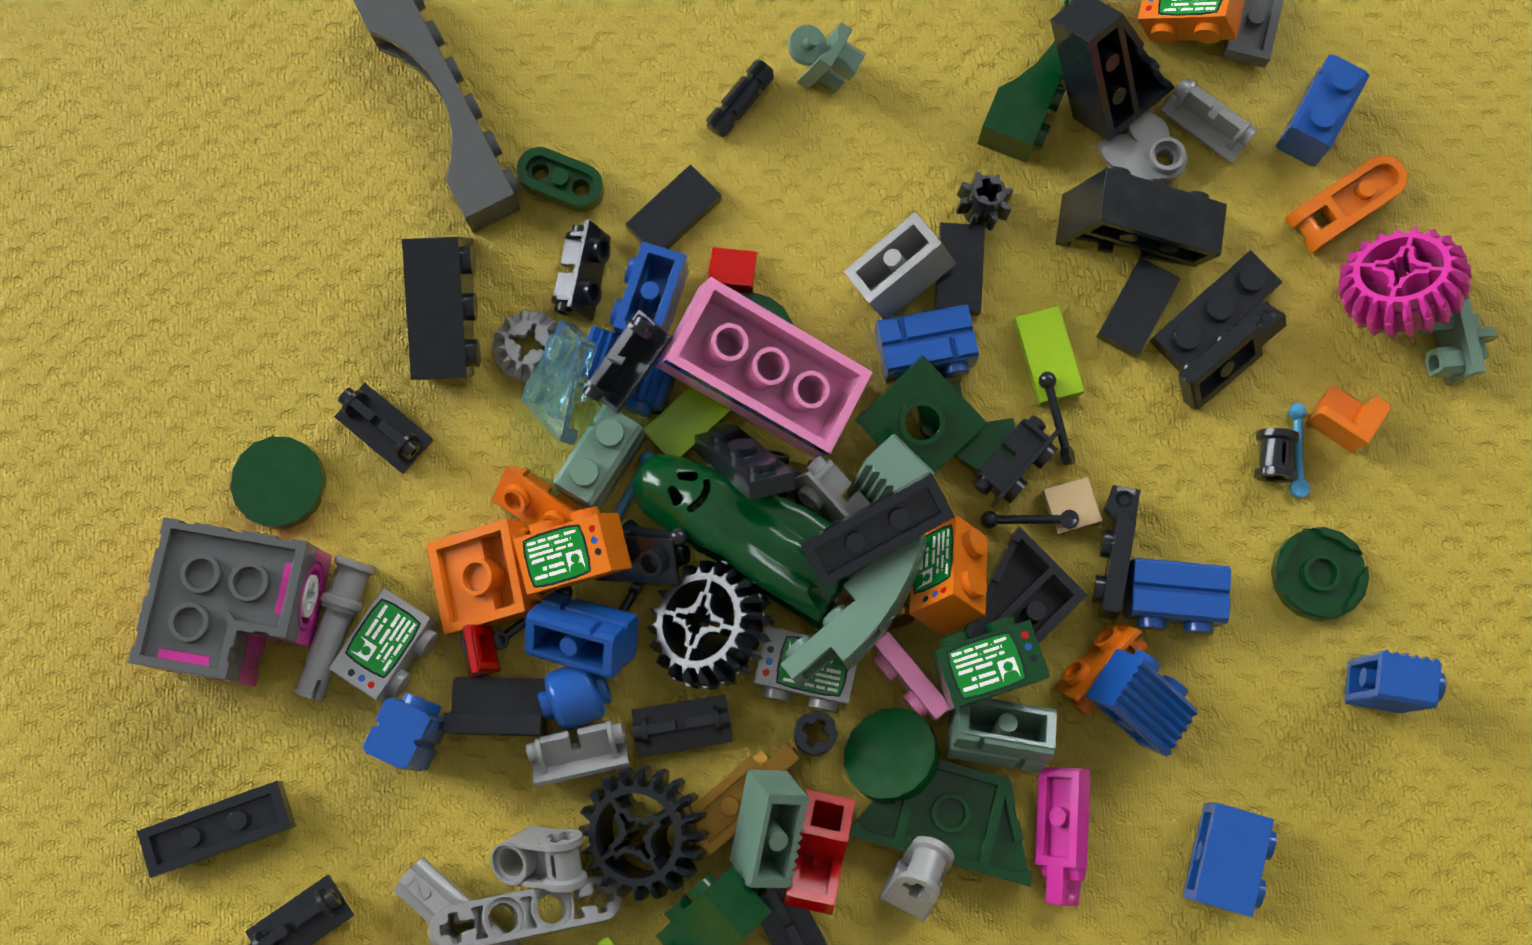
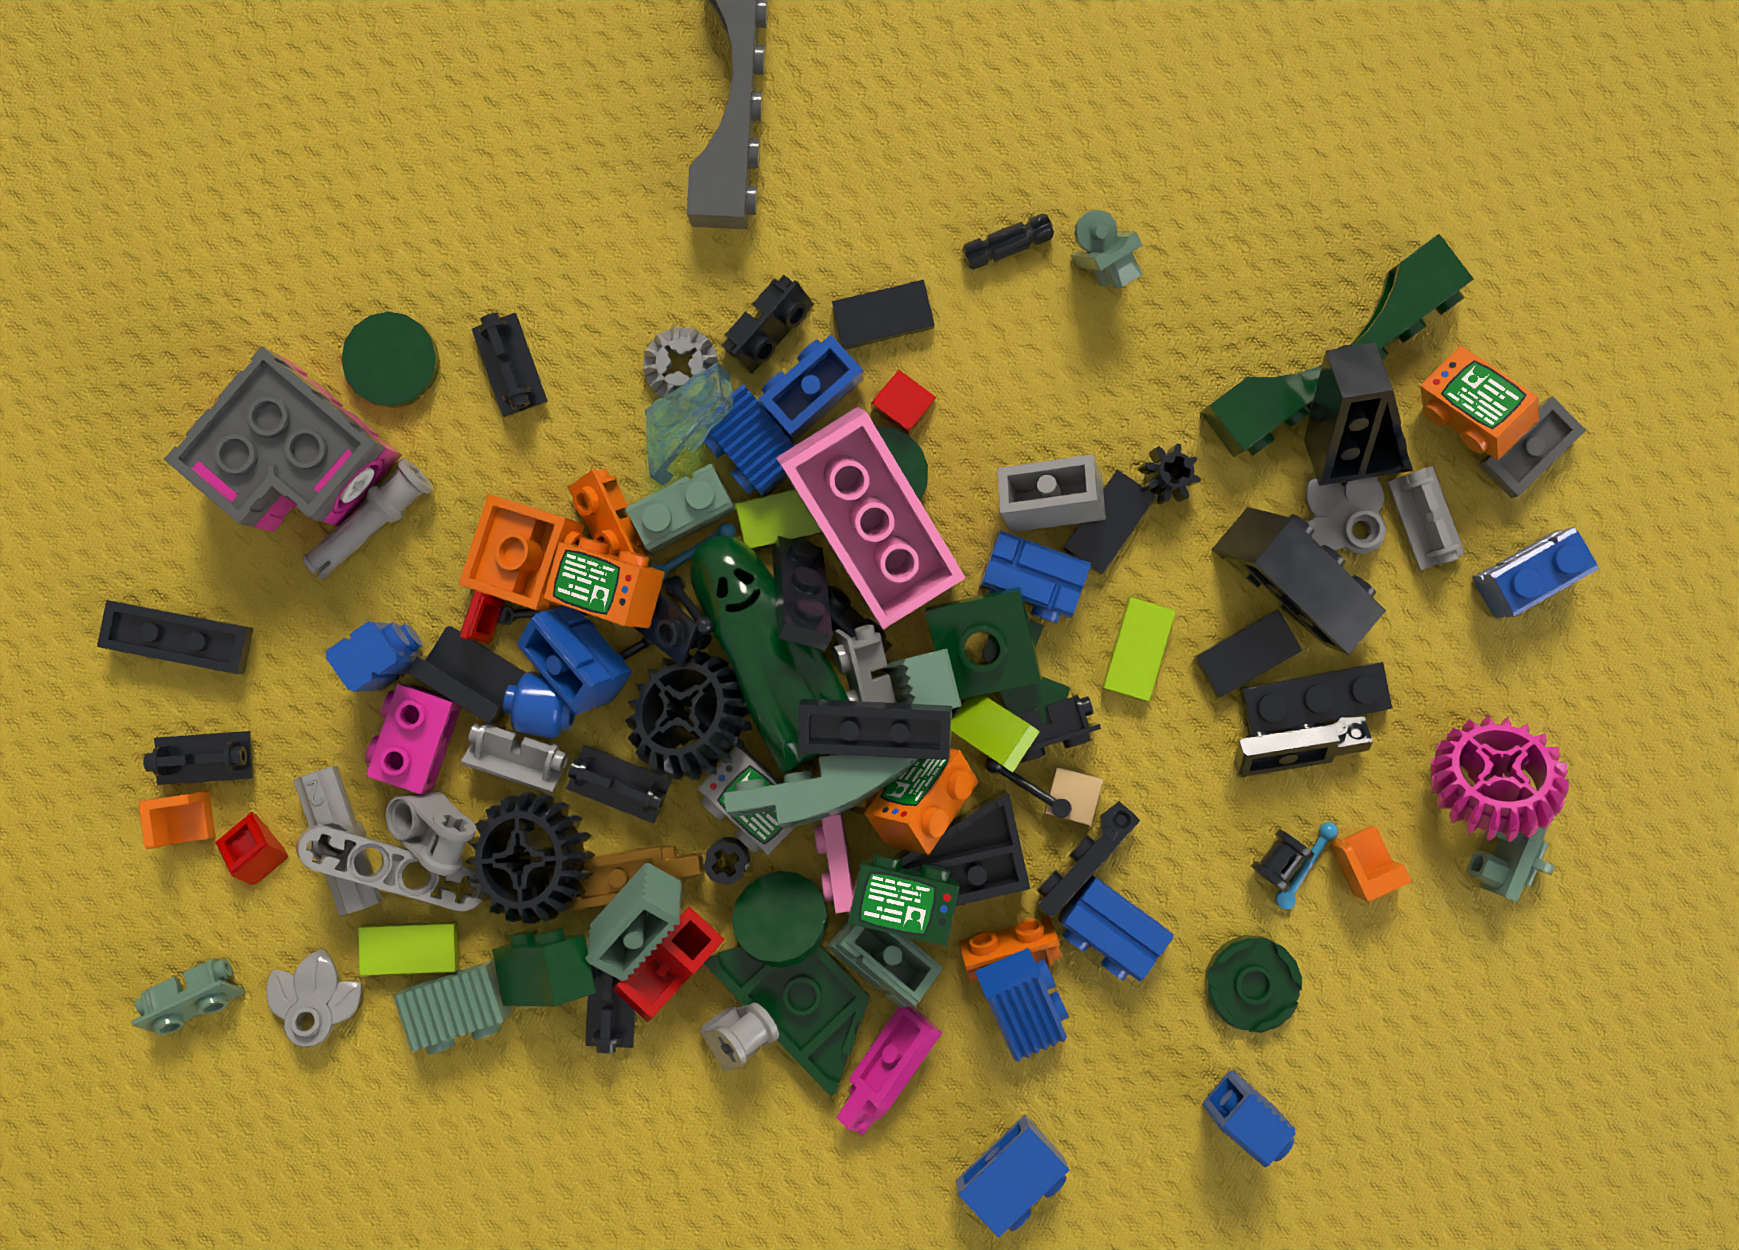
camera: 30 degrees right, 10 degrees up
brick [328,588,440,702] -> none
black wedge [402,237,481,380] -> none
dark green plate [517,147,604,212] -> none
black hinge [583,310,673,413] -> none
black hinge [1039,371,1075,466] -> none
orange plate [1285,155,1408,254] -> none
none -> dark pink brick [365,684,462,794]
none -> lime tile [951,695,1040,772]

